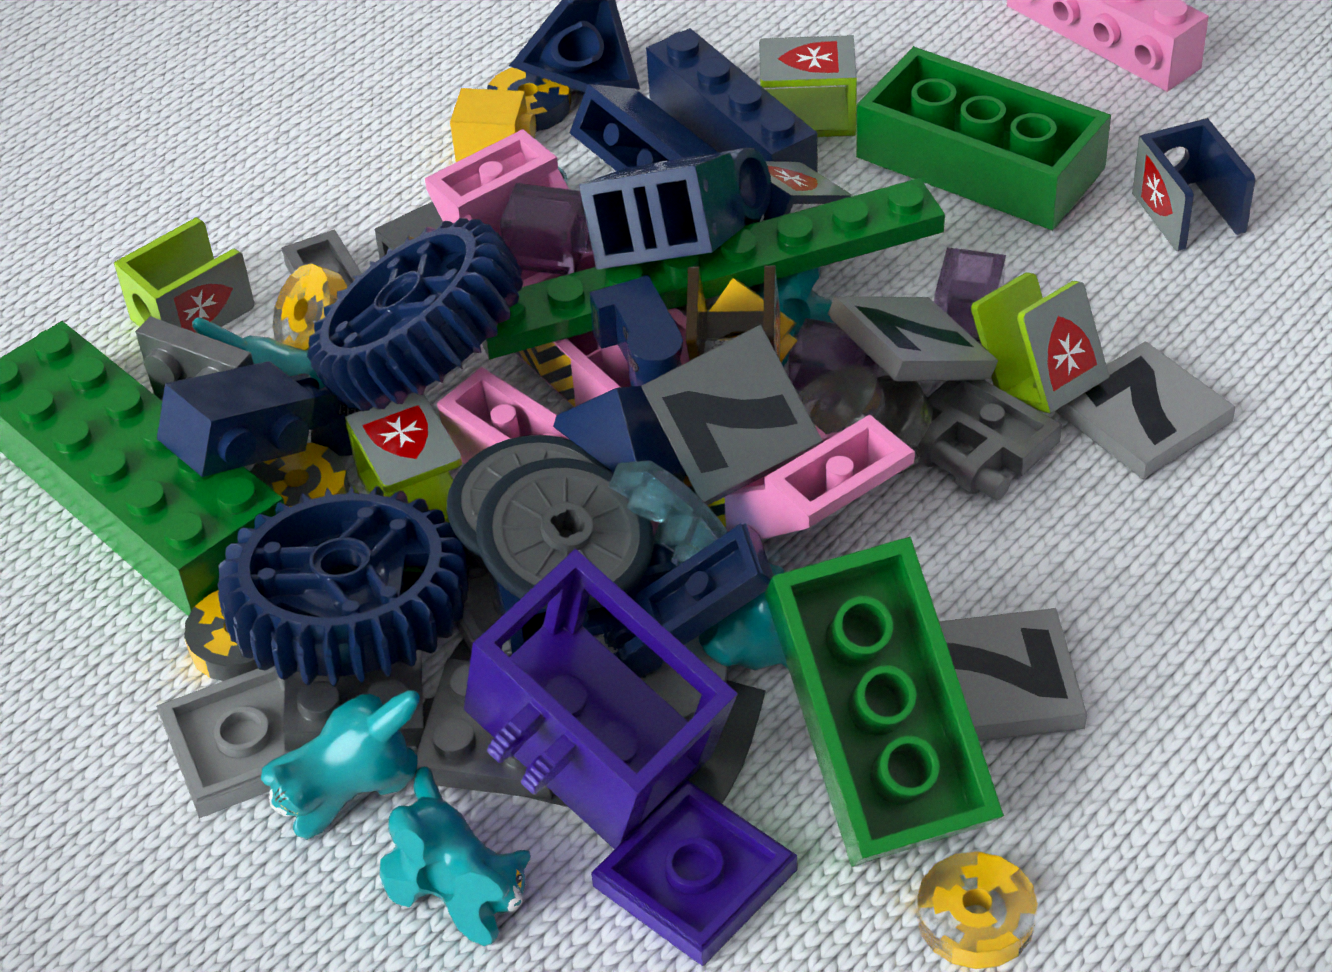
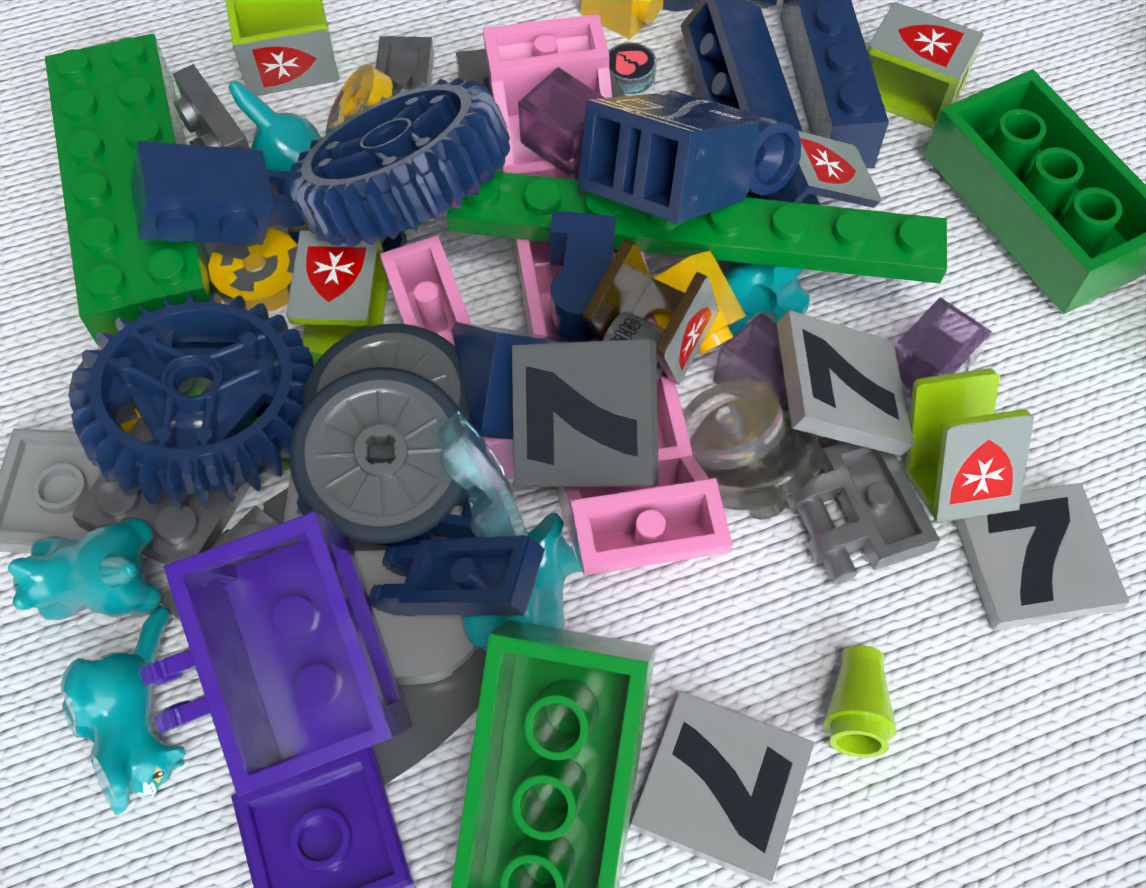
camera: 25 degrees right, 15 degrees up
none -> lime cone [824,645,897,757]

